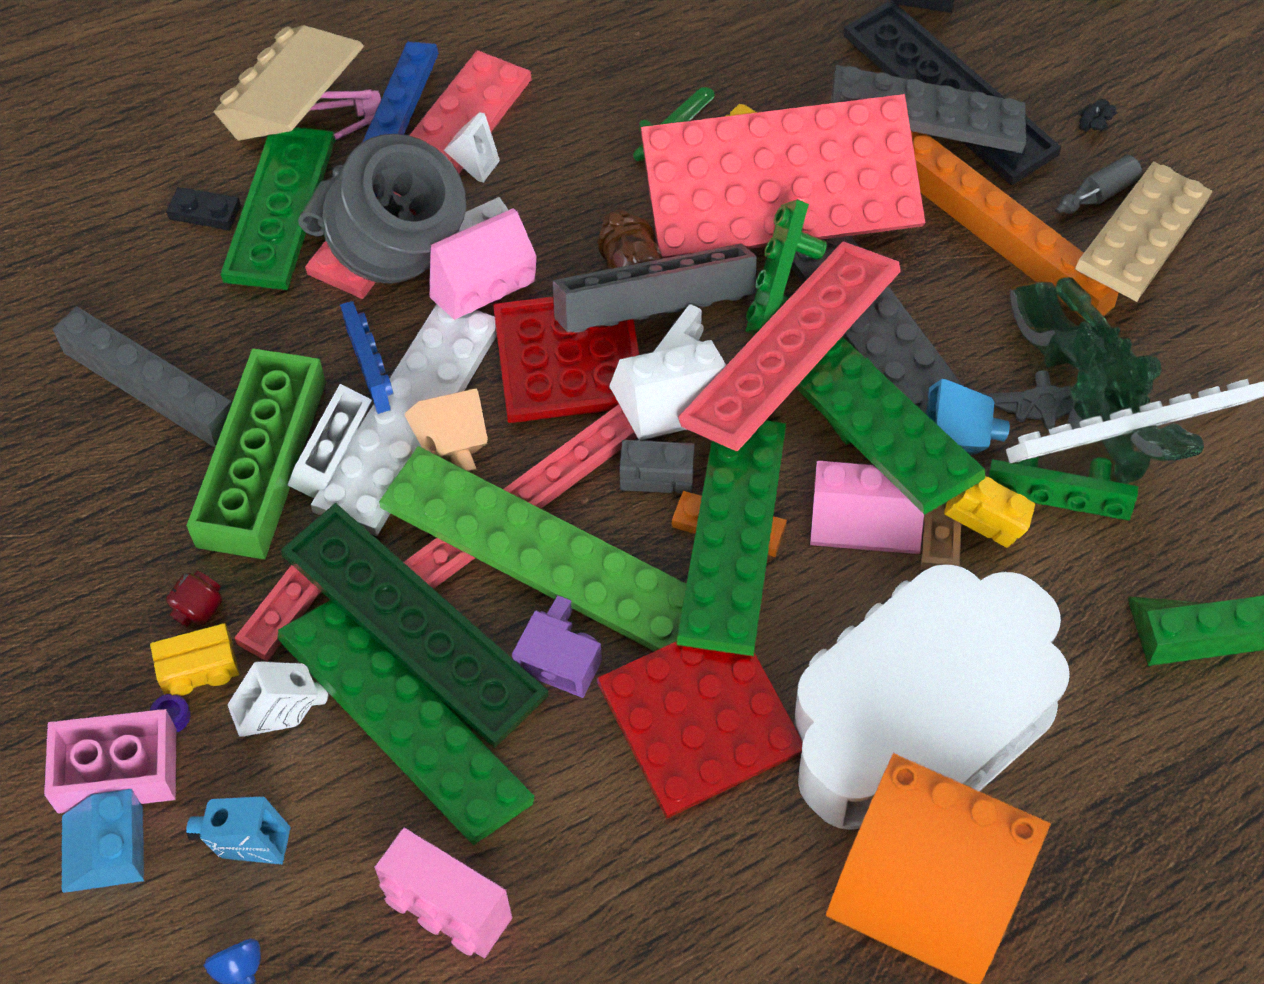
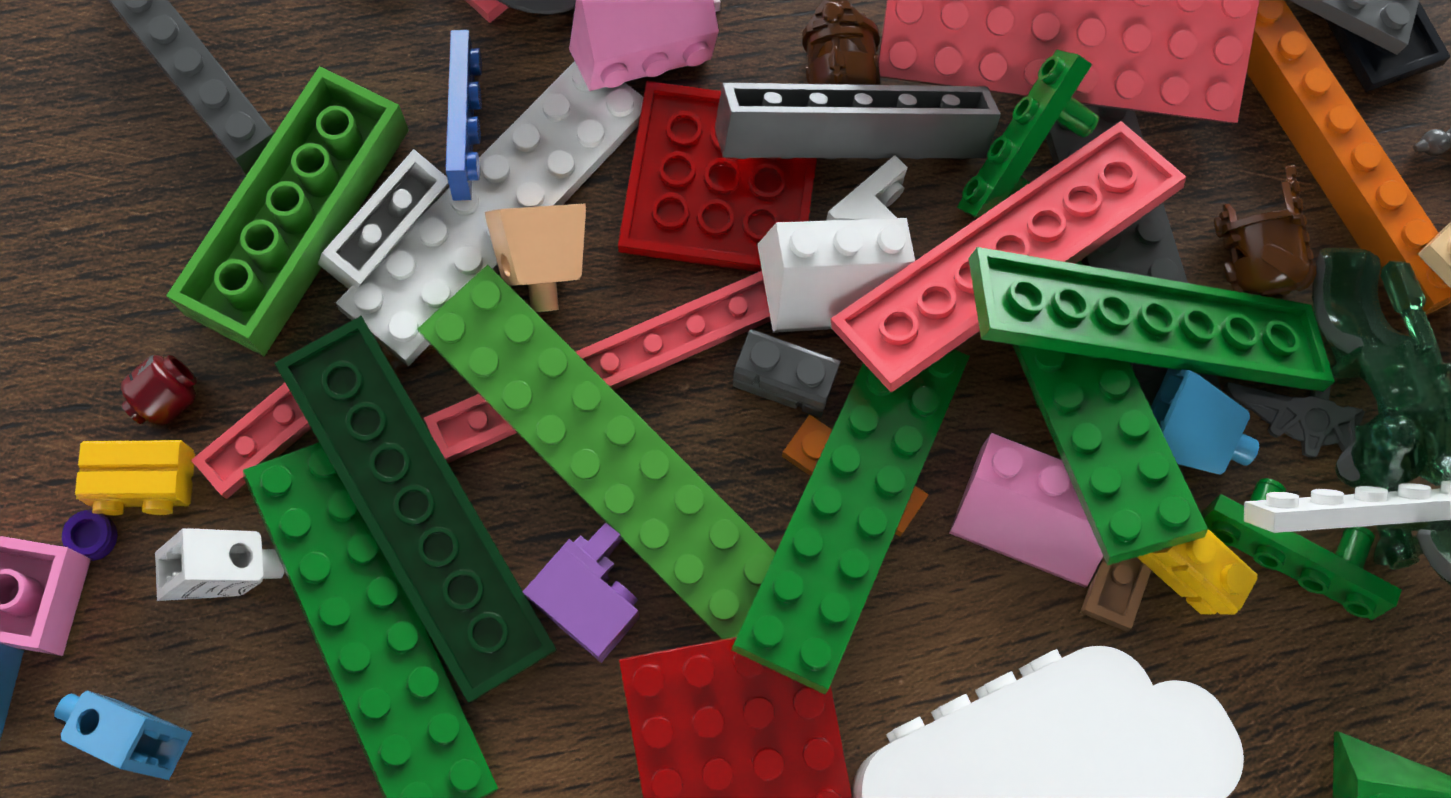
camera: 10 degrees right, 15 degrees up
none -> green plate [968,247,1335,392]
none -> reddish brown helmet [1214,165,1316,297]

